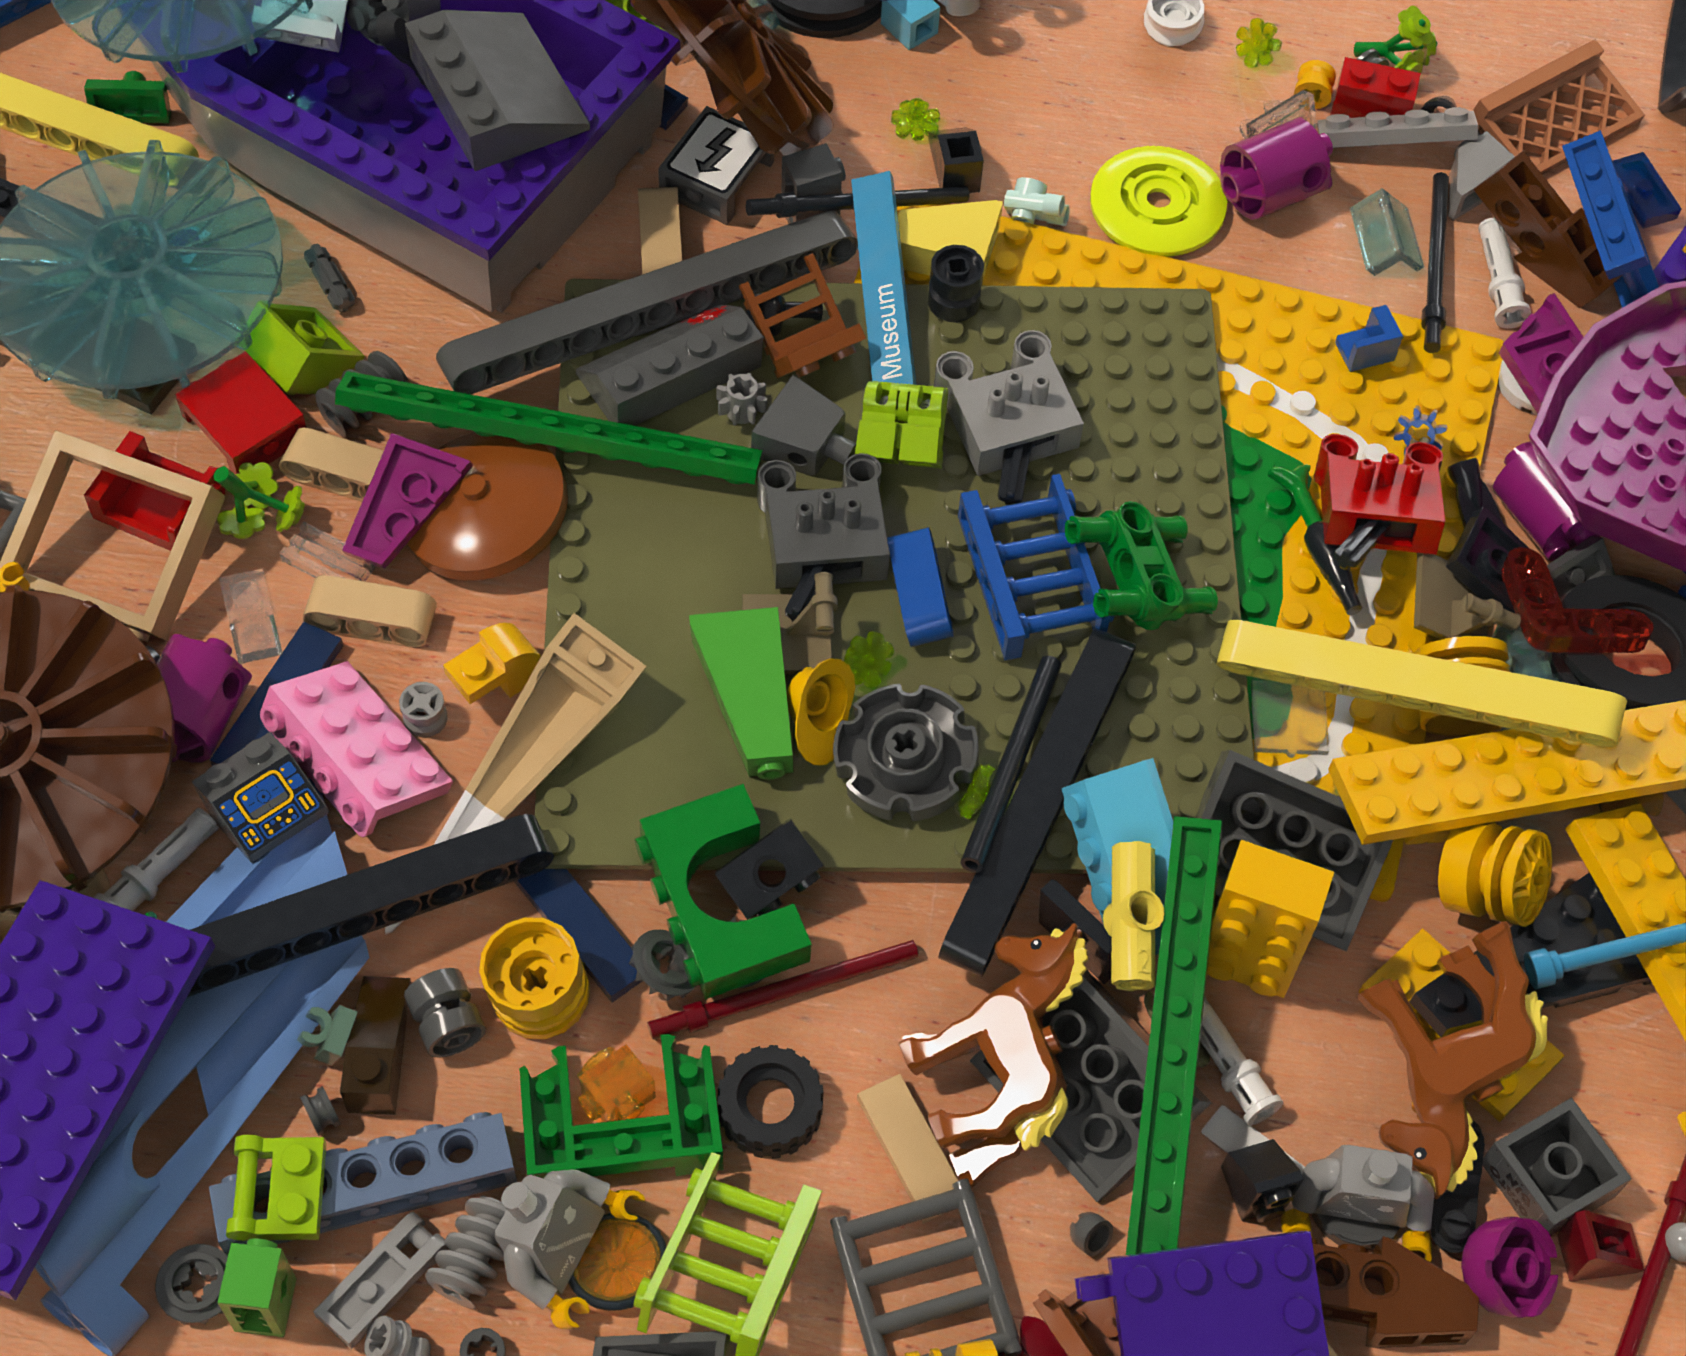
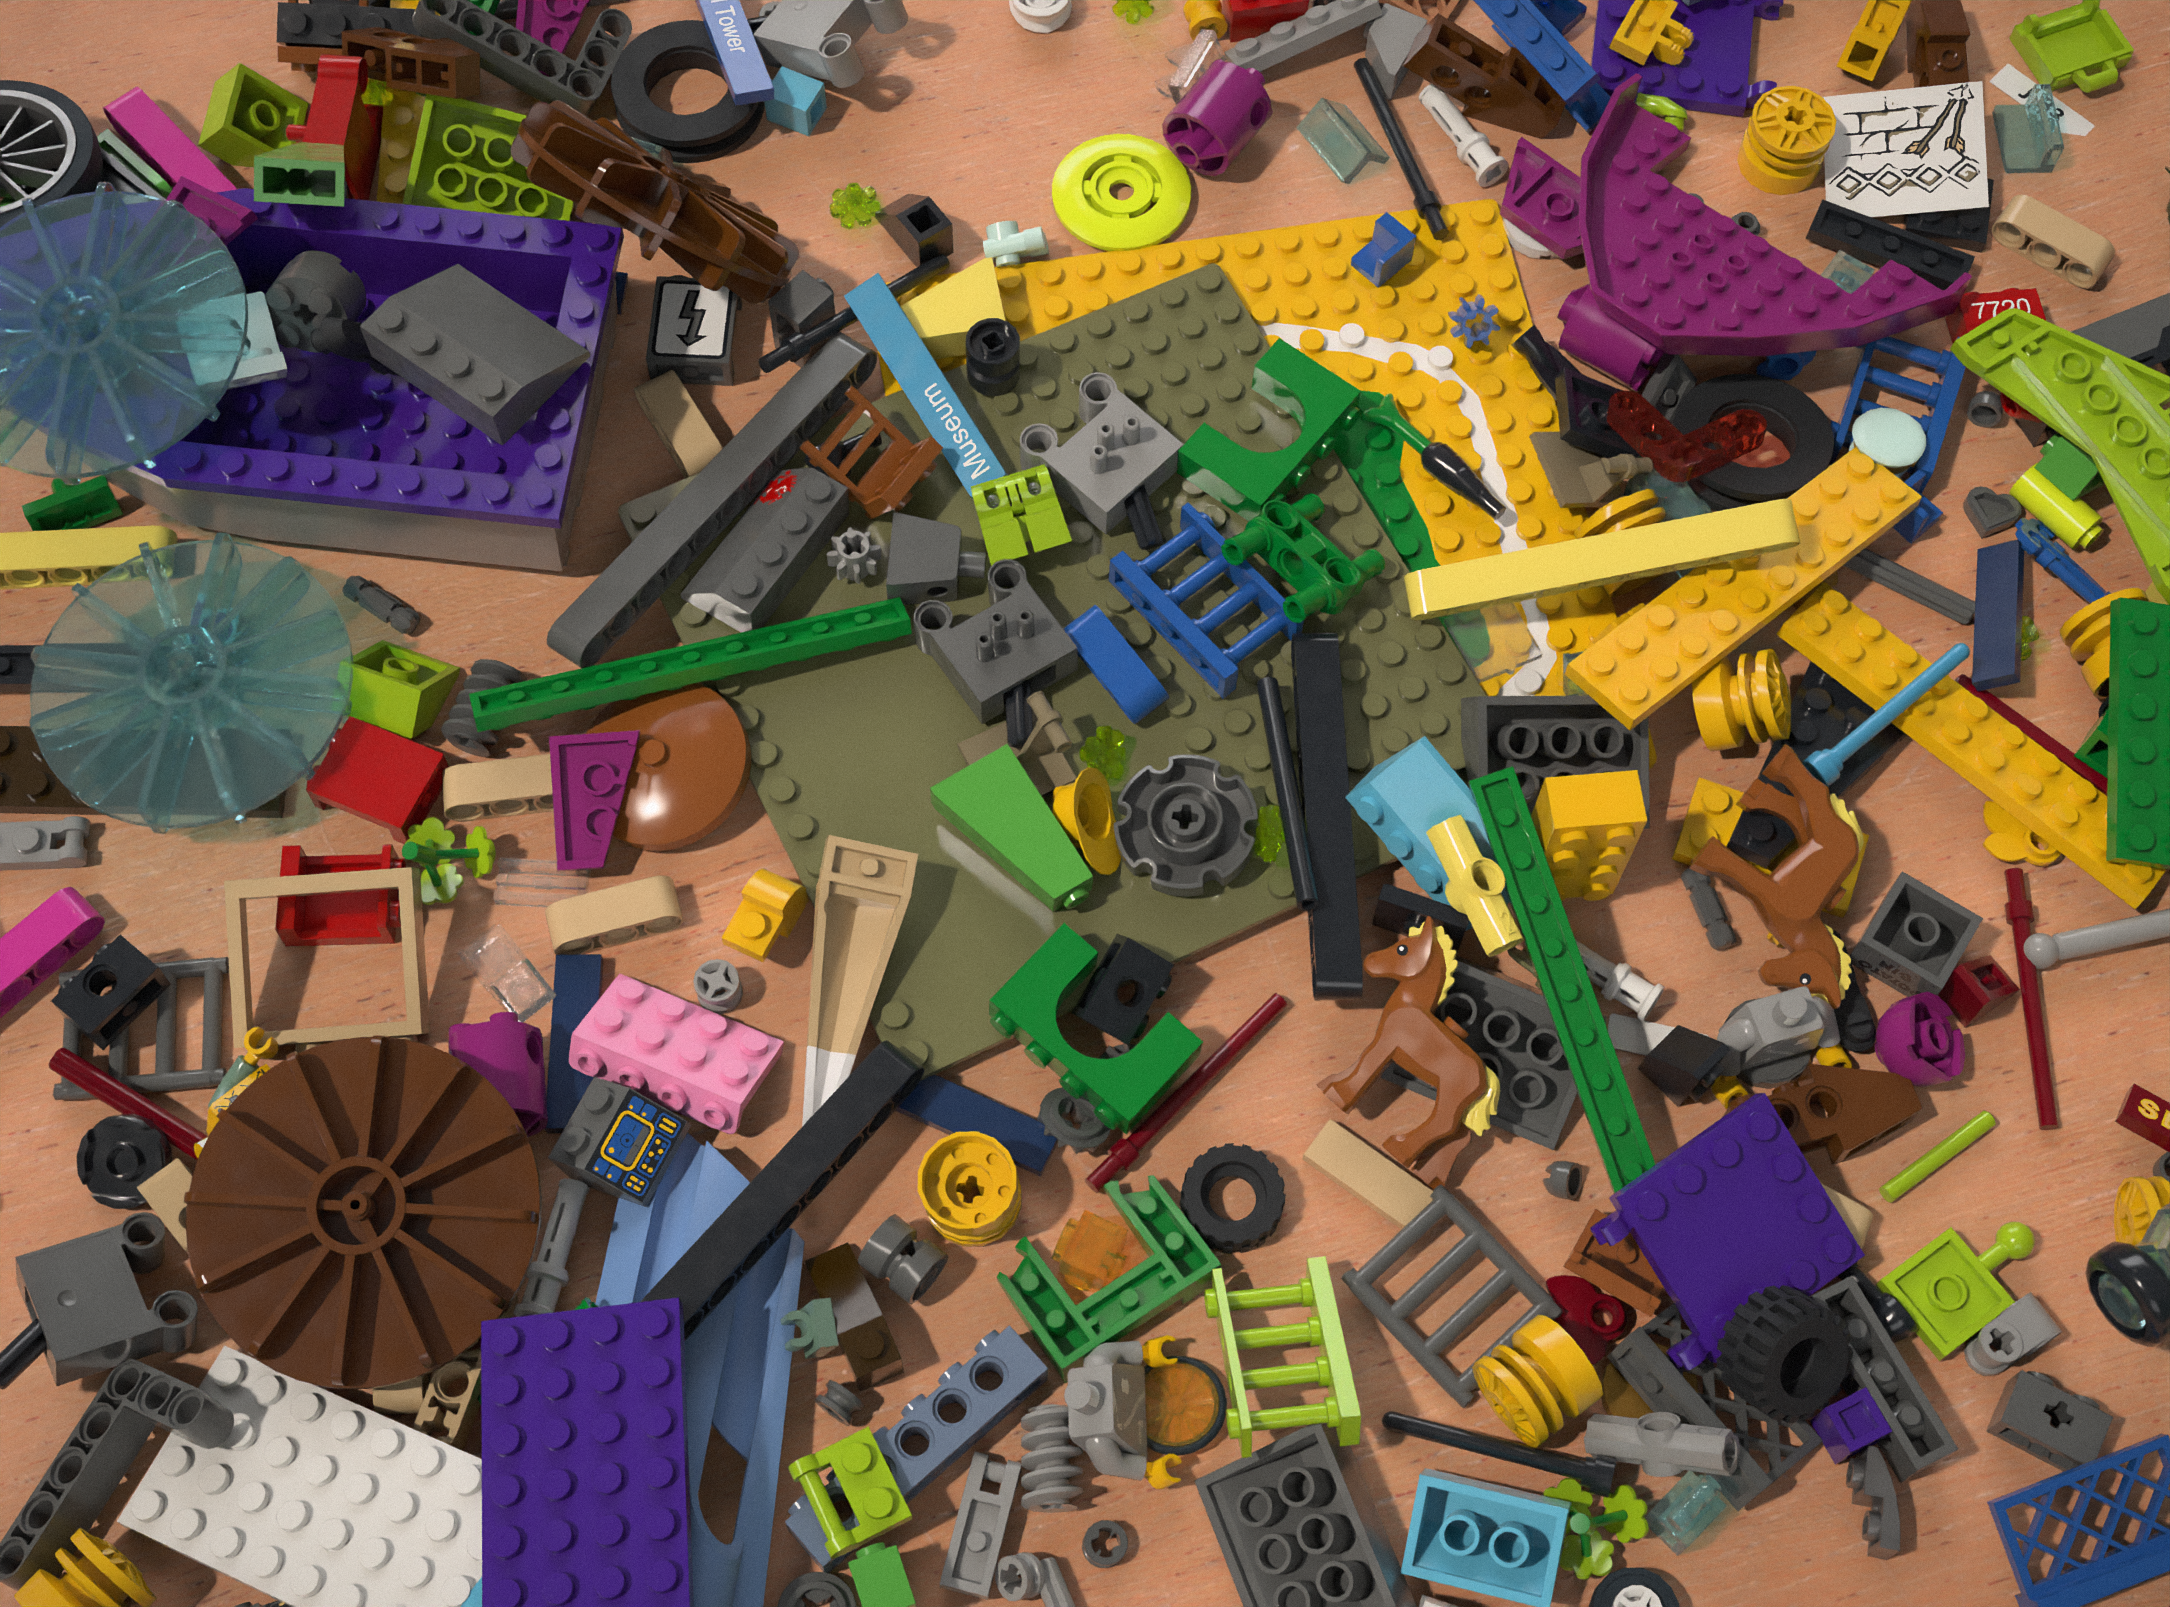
camera: 25 degrees left, 5 degrees up
red piece [1314,434,1446,570] -> none
none -> green arch [1176,338,1361,521]
none -> dark grey axle [1681,869,1736,951]

